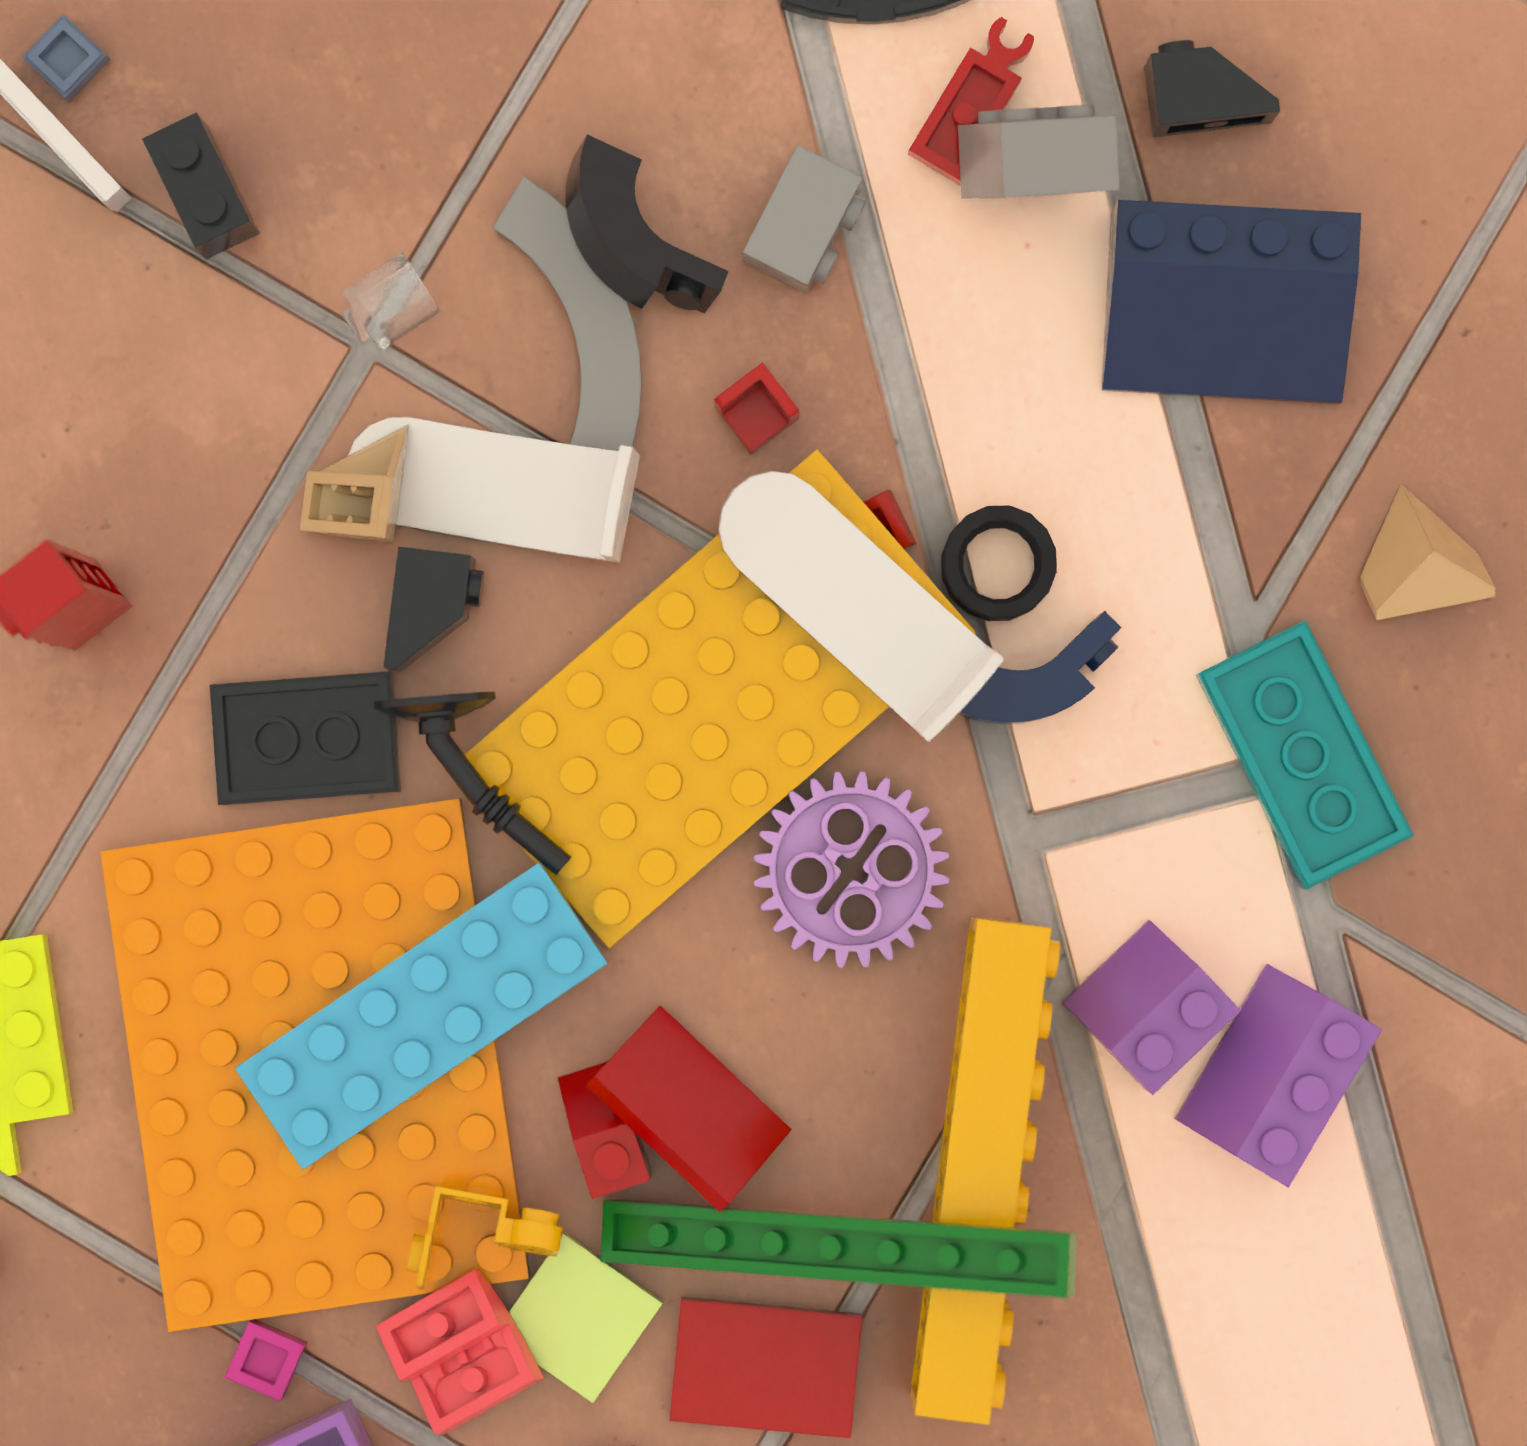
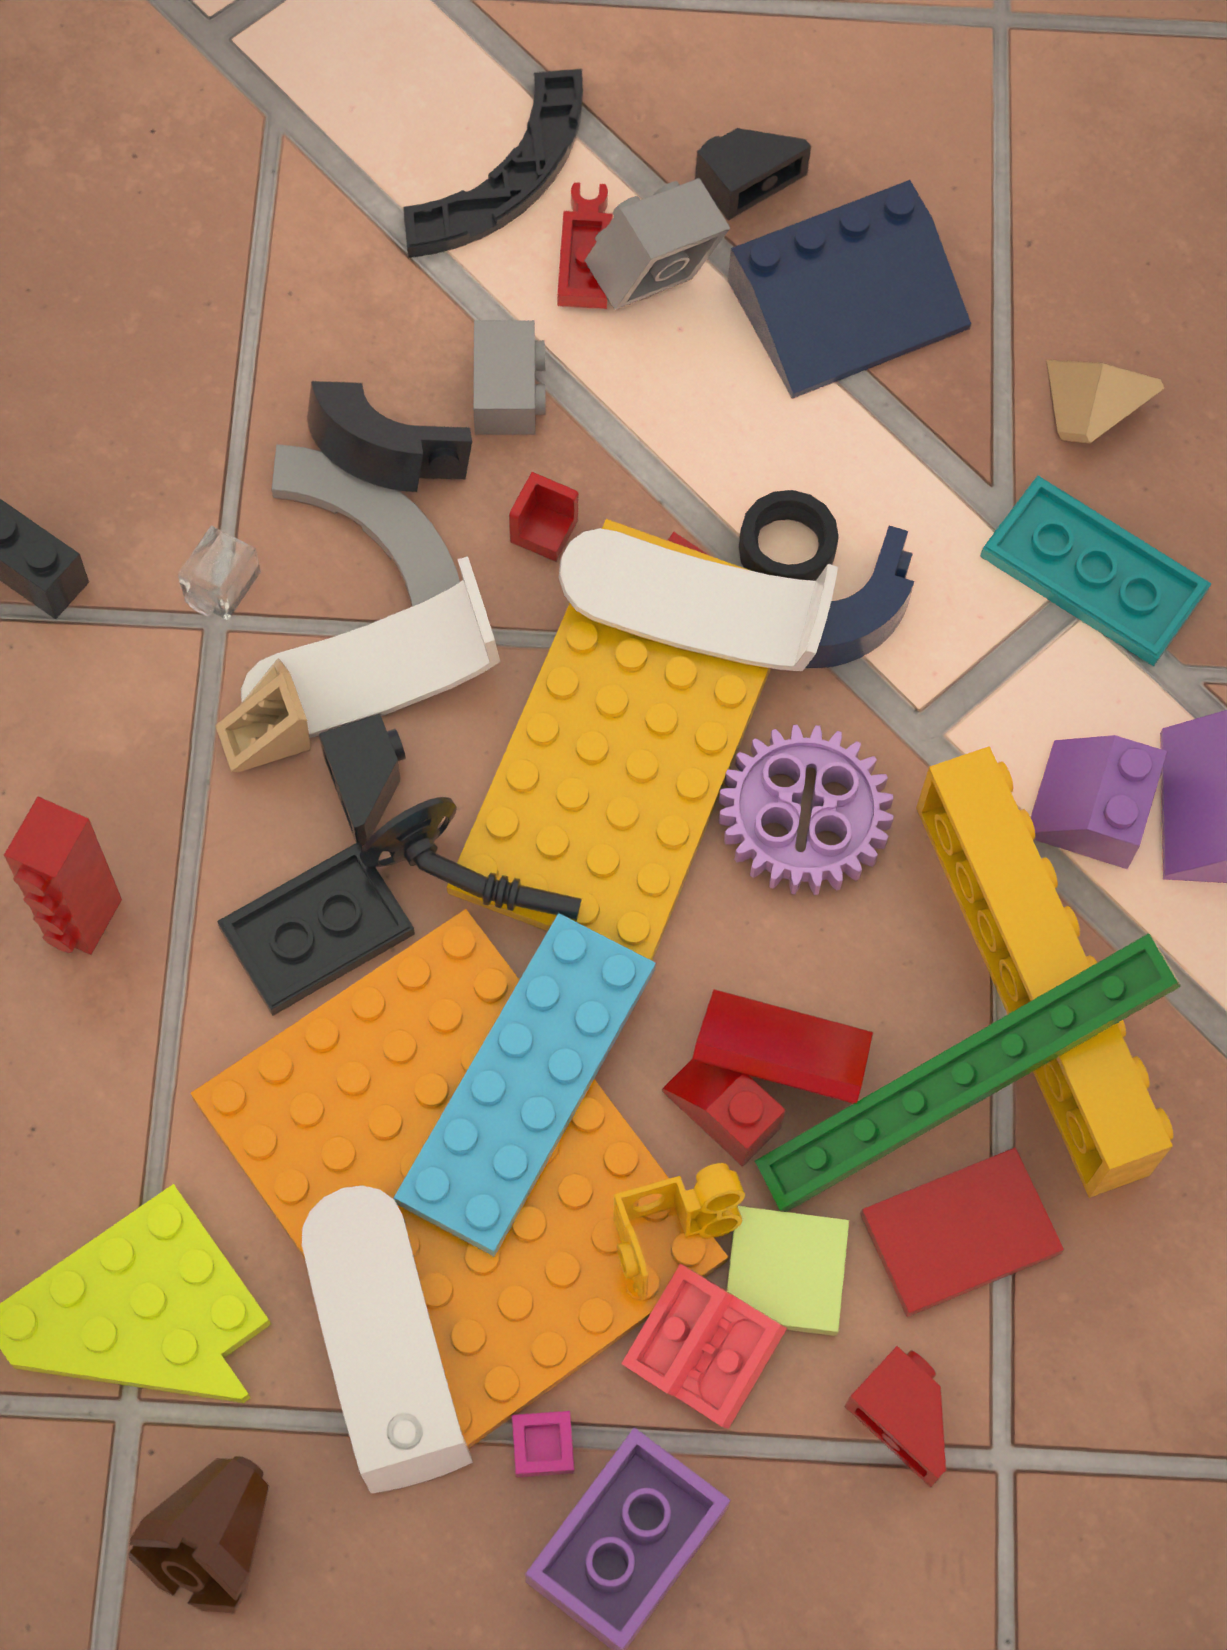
camera: 30 degrees left, 20 degrees down
none -> white piece [302,1186,473,1494]

